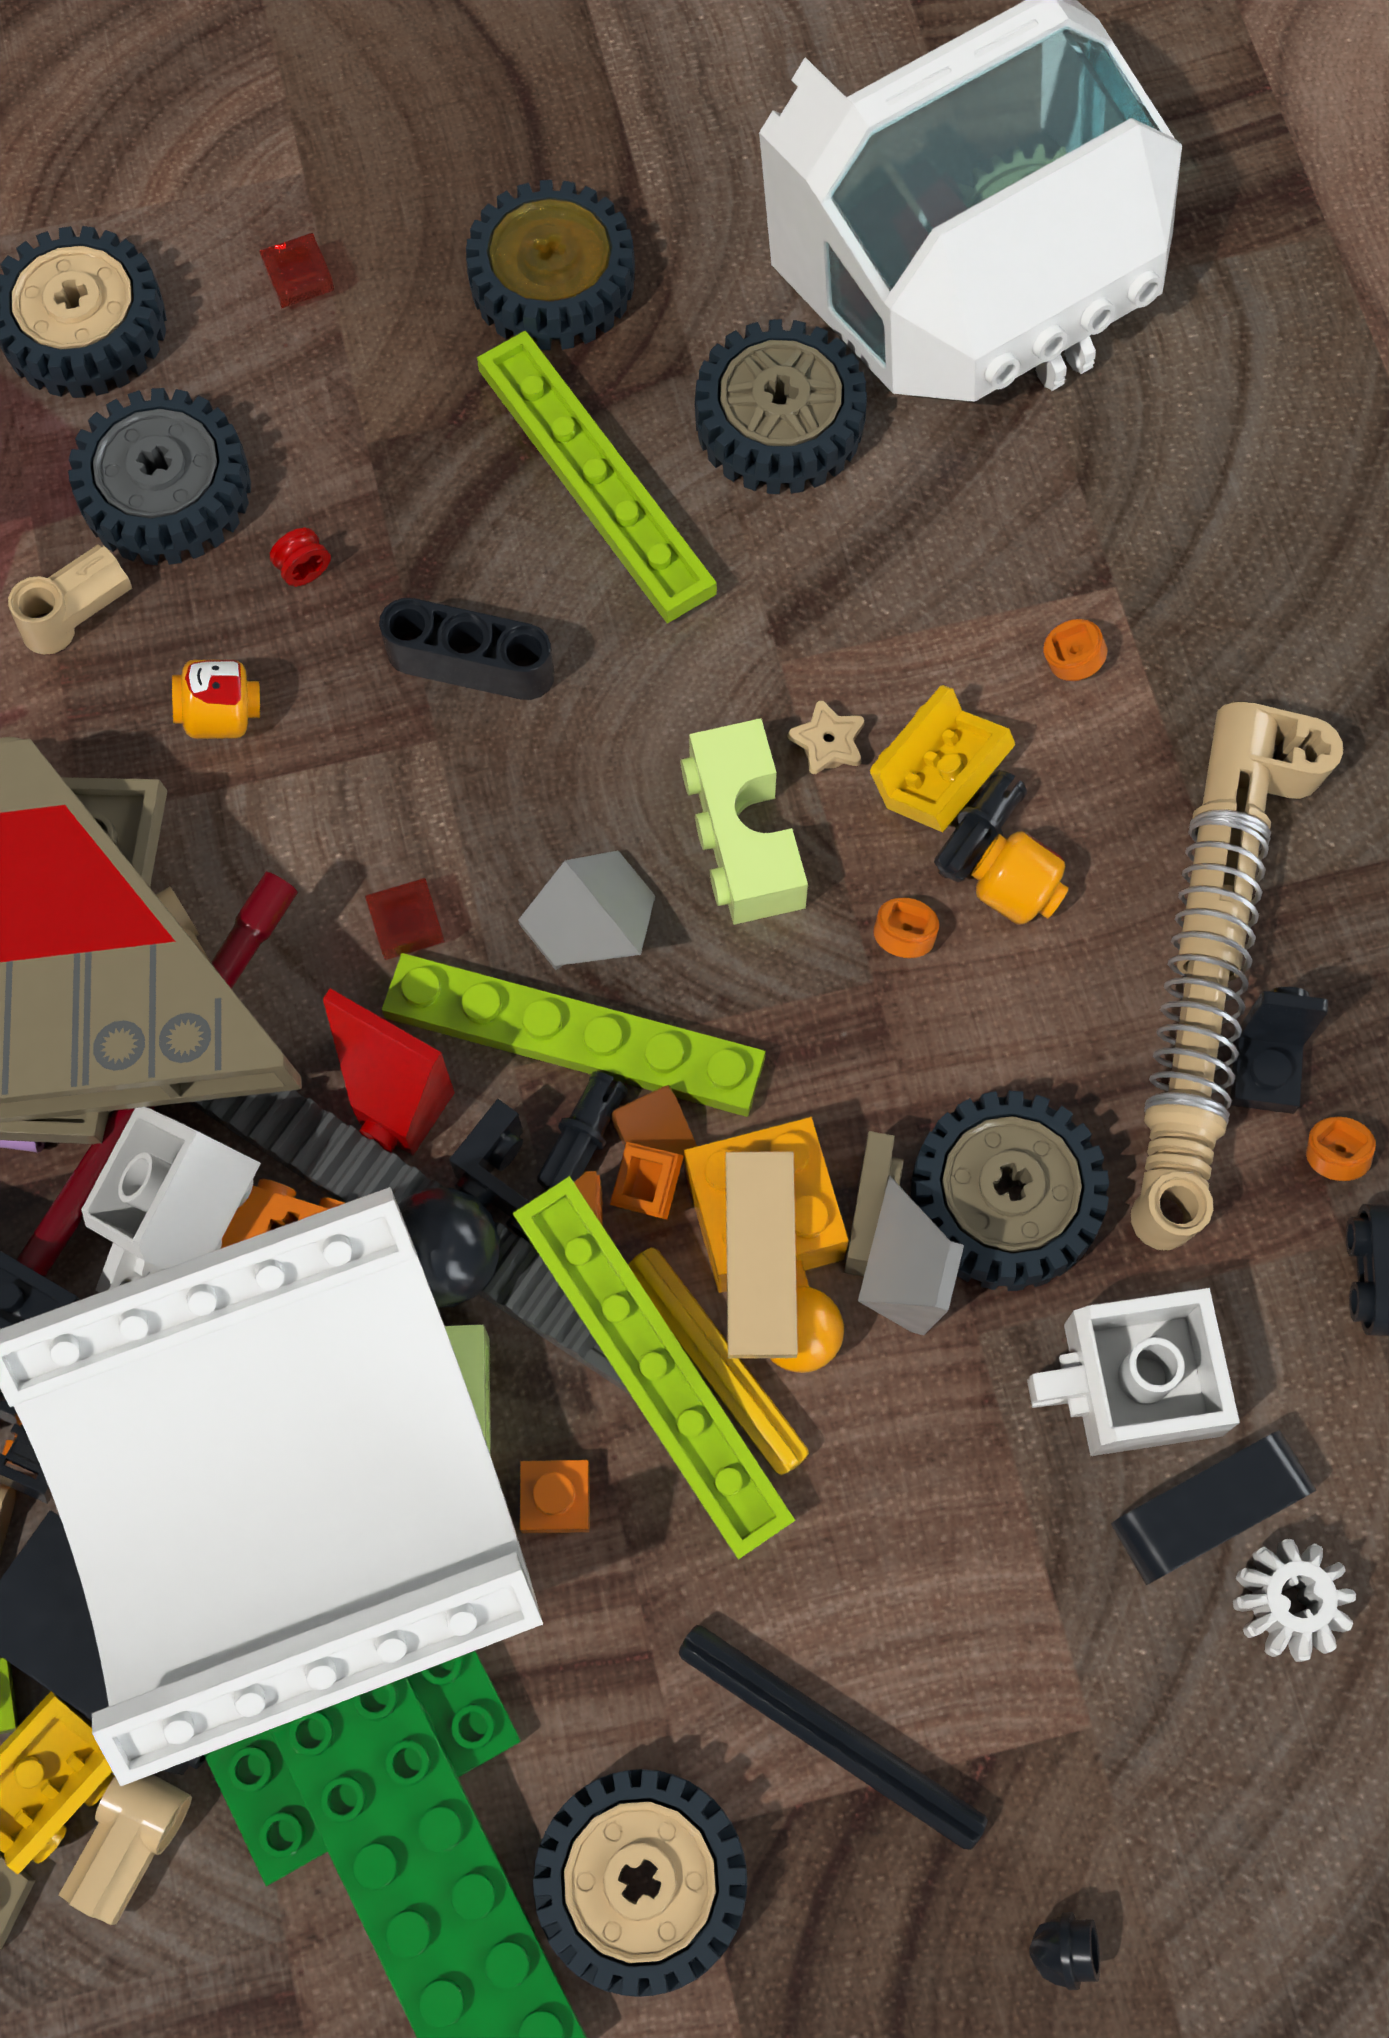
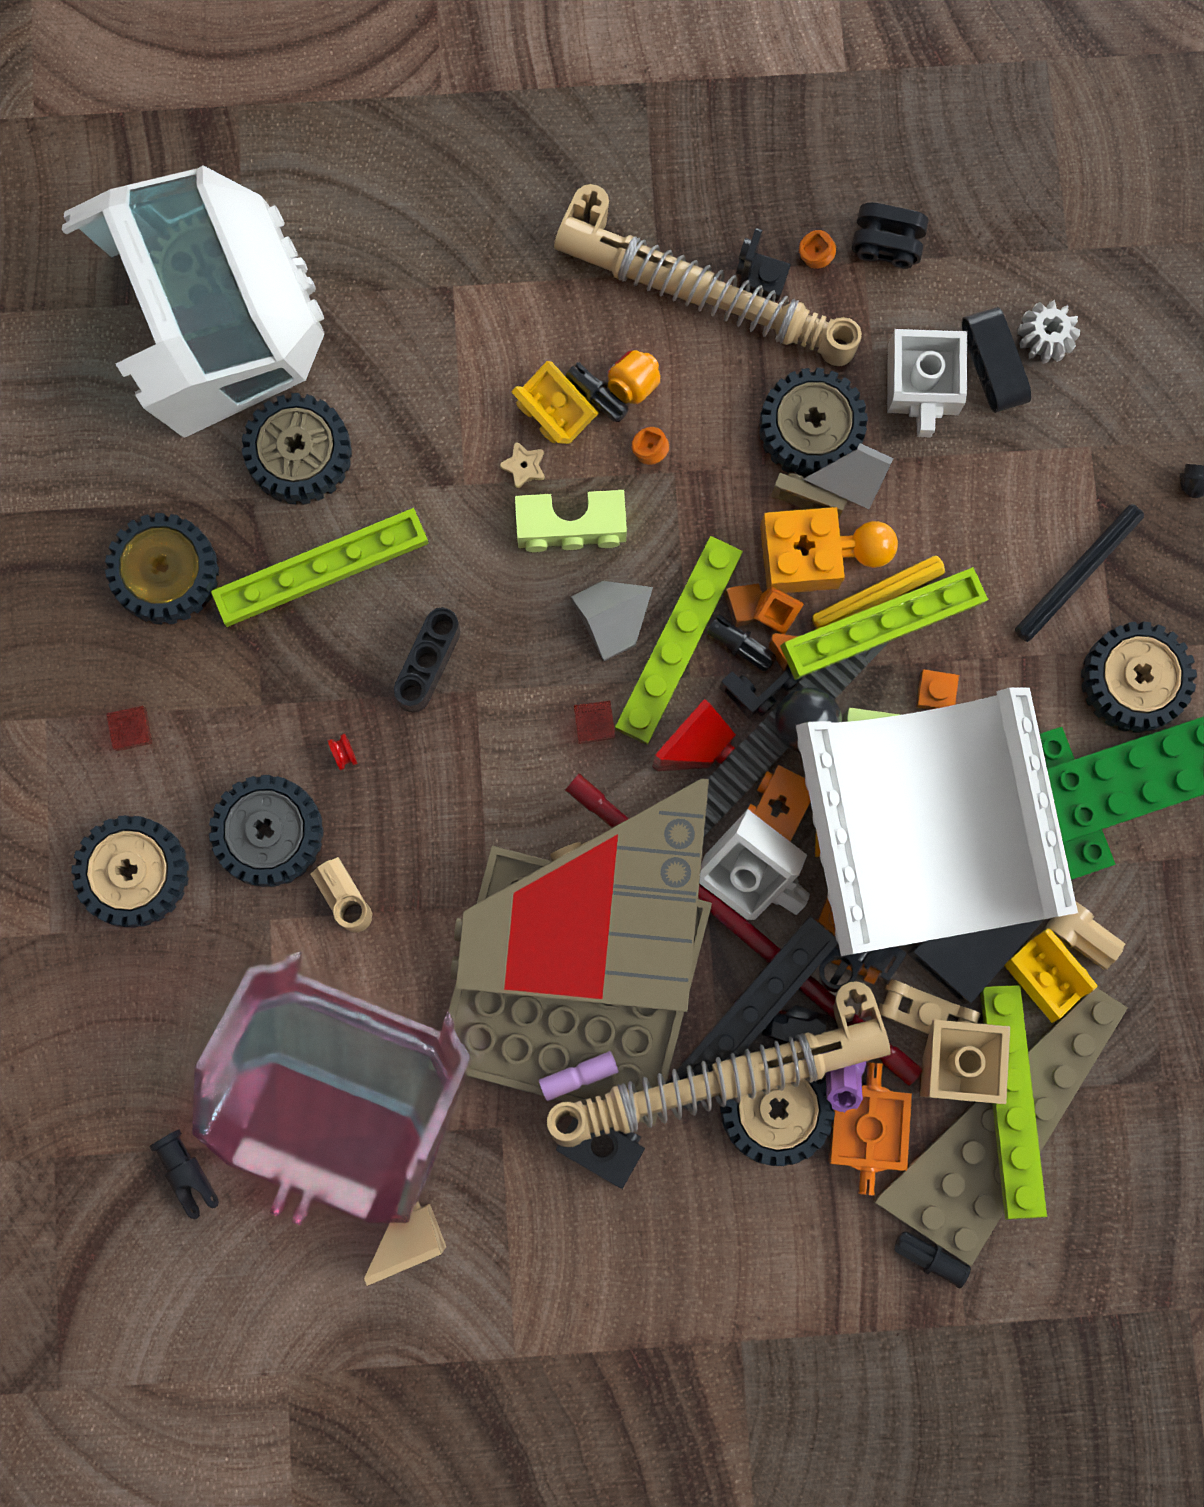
camera: 85 degrees left, 10 degrees up
light orange head [172,660,260,739] -> none
tan tile [725,1152,798,1359] -> none
orange tile [1043,619,1108,681] -> none

